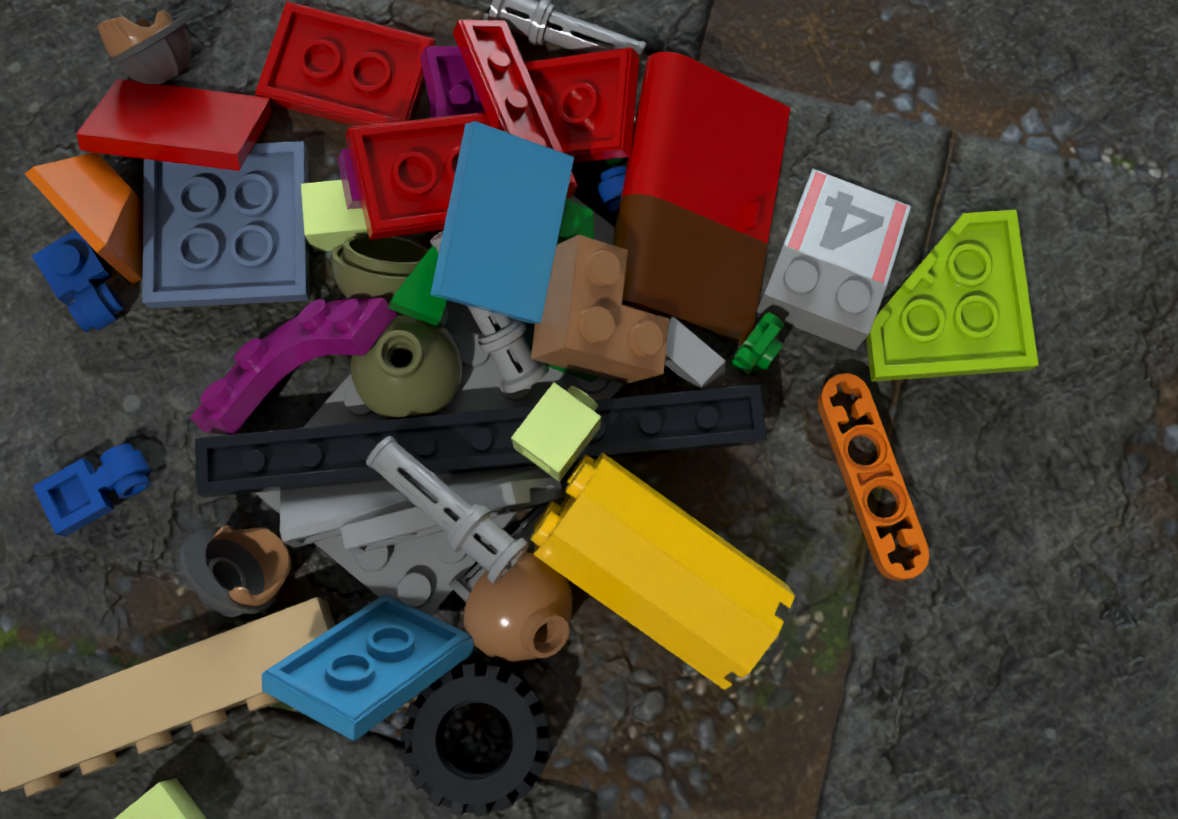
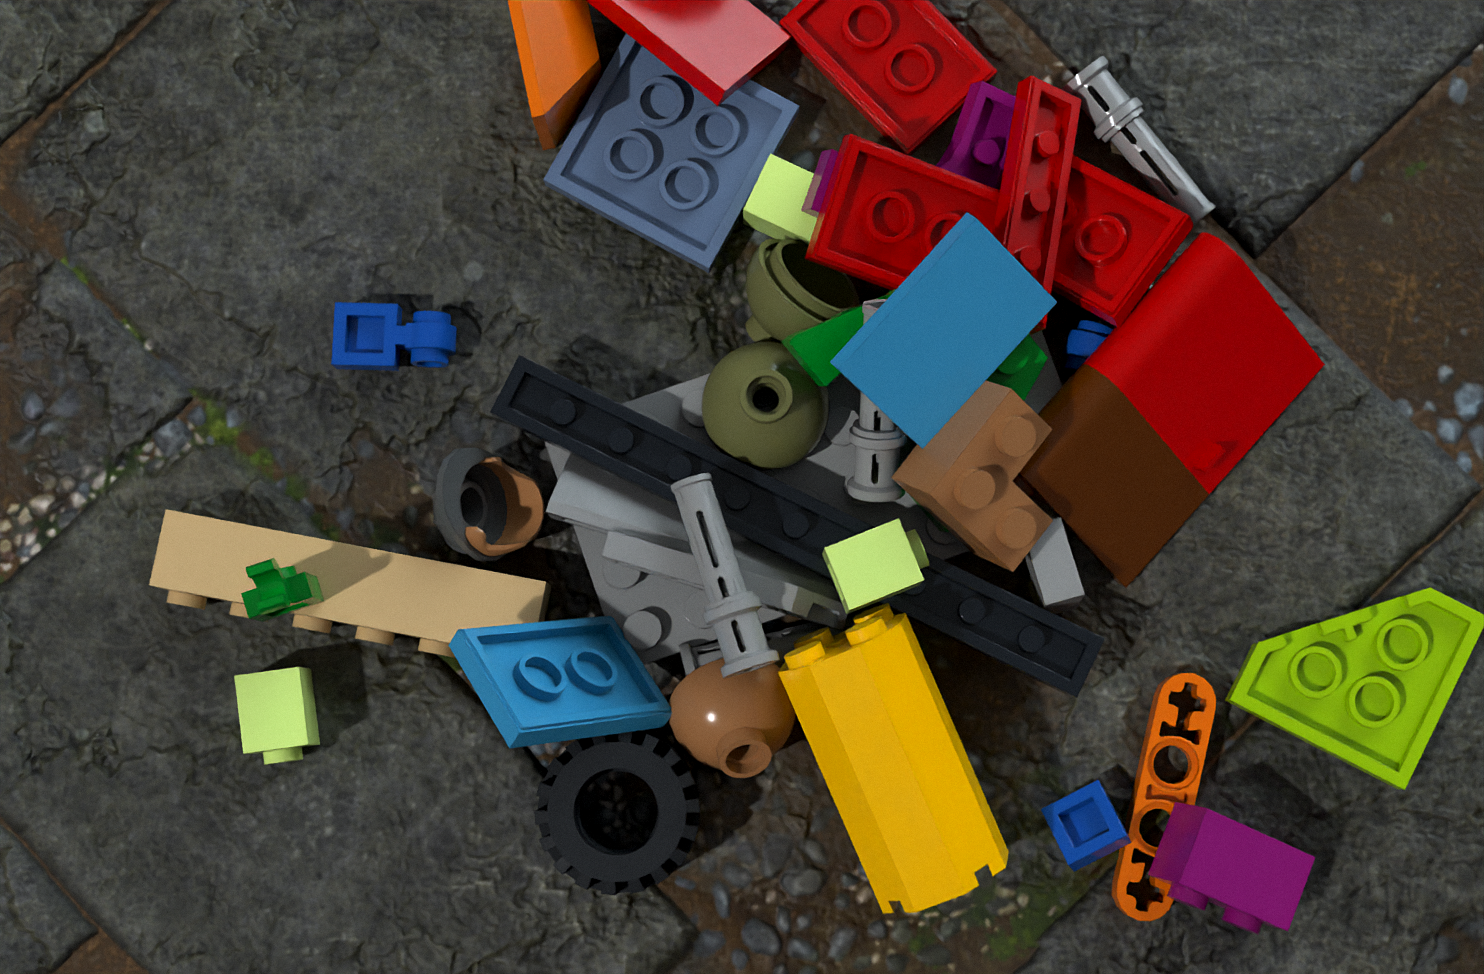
camera: 35 degrees right, 5 degrees up
blue plate [32,230,124,332] -> none
magenta plate [190,298,397,435] -> none
green piece [730,312,785,377] -> none
light grey slope [756,169,911,351] -> none
none -> green plate [241,558,324,622]
none -> blue plate [1041,780,1132,872]
none -> magenta brick [1148,802,1315,935]

